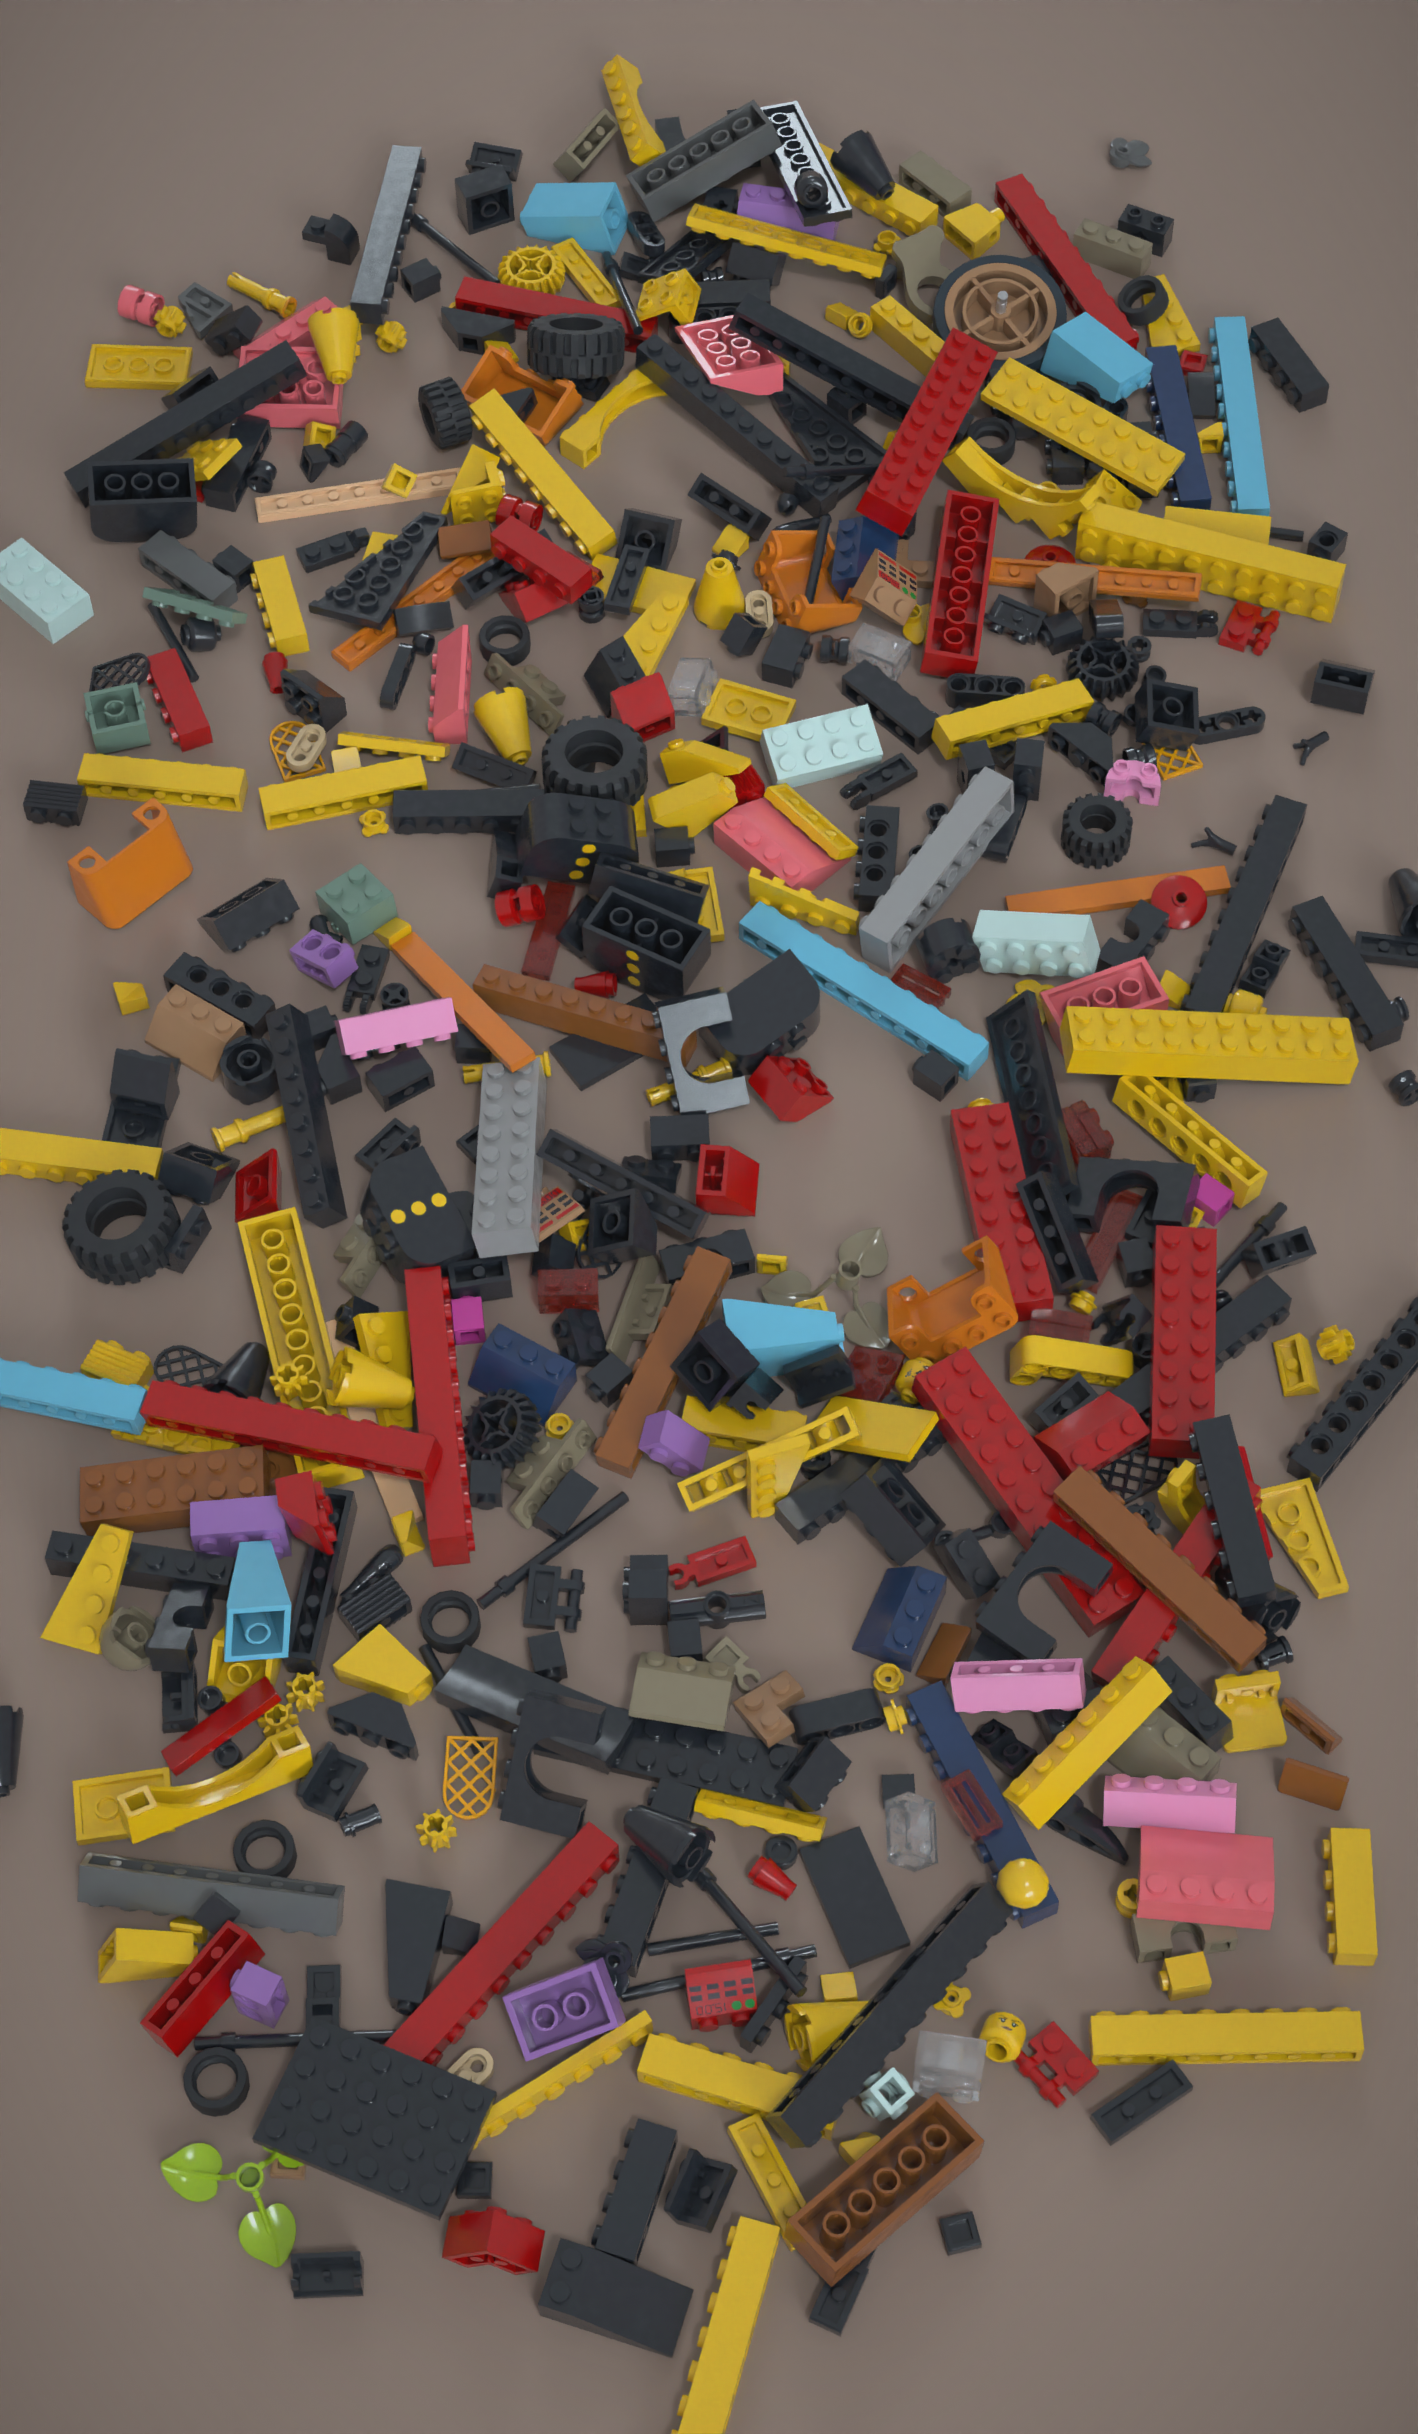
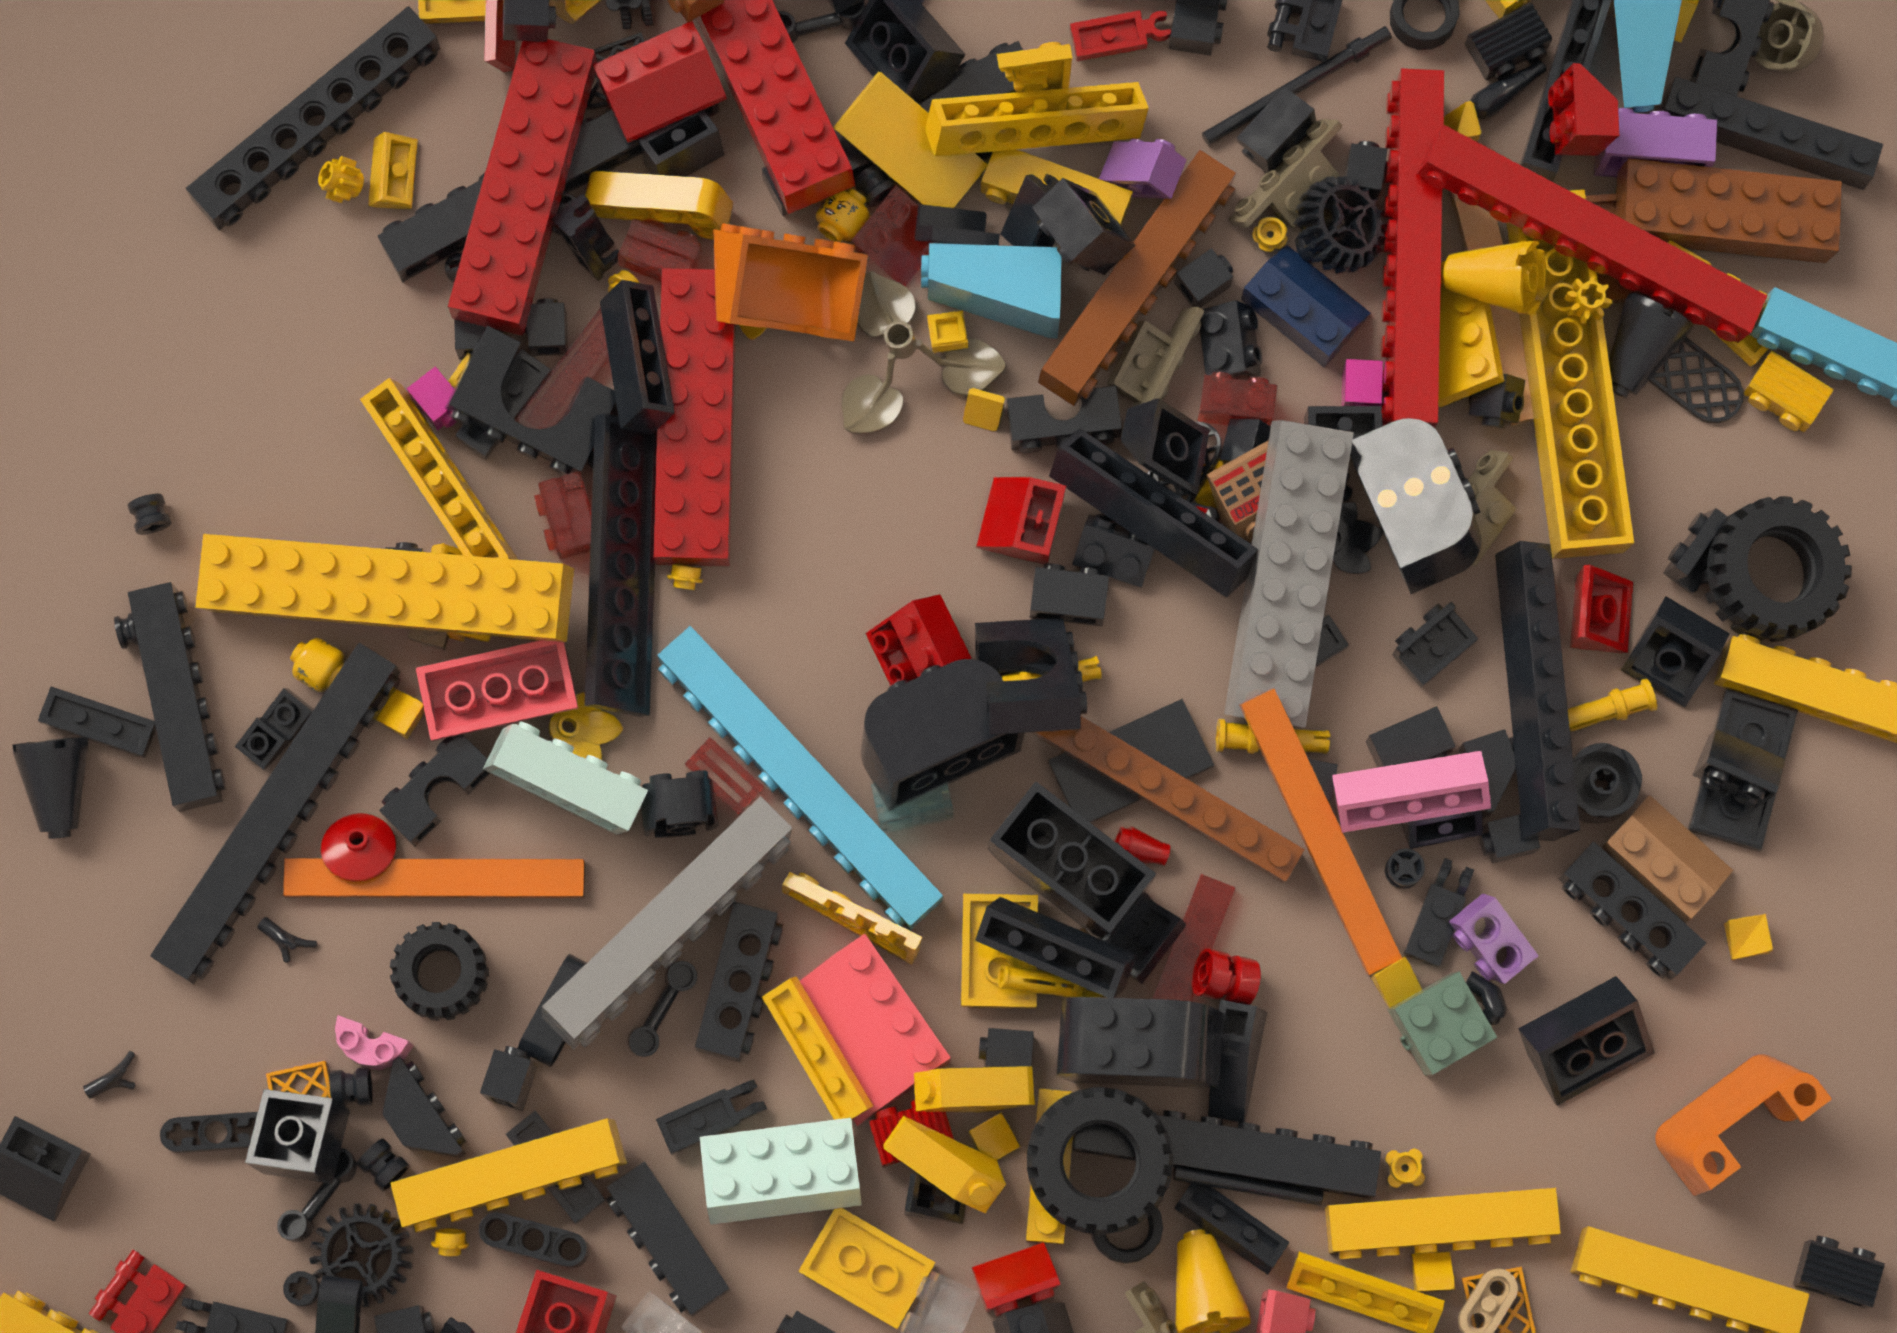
camera: 175 degrees left, 20 degrees up
yellow wing [40,1524,134,1654] -> none
black brick [912,1049,959,1102] -> none
black brick [957,739,995,794] -> none
black bar [1216,1202,1287,1289] -> none
black brick [1241,1226,1317,1279] -> none

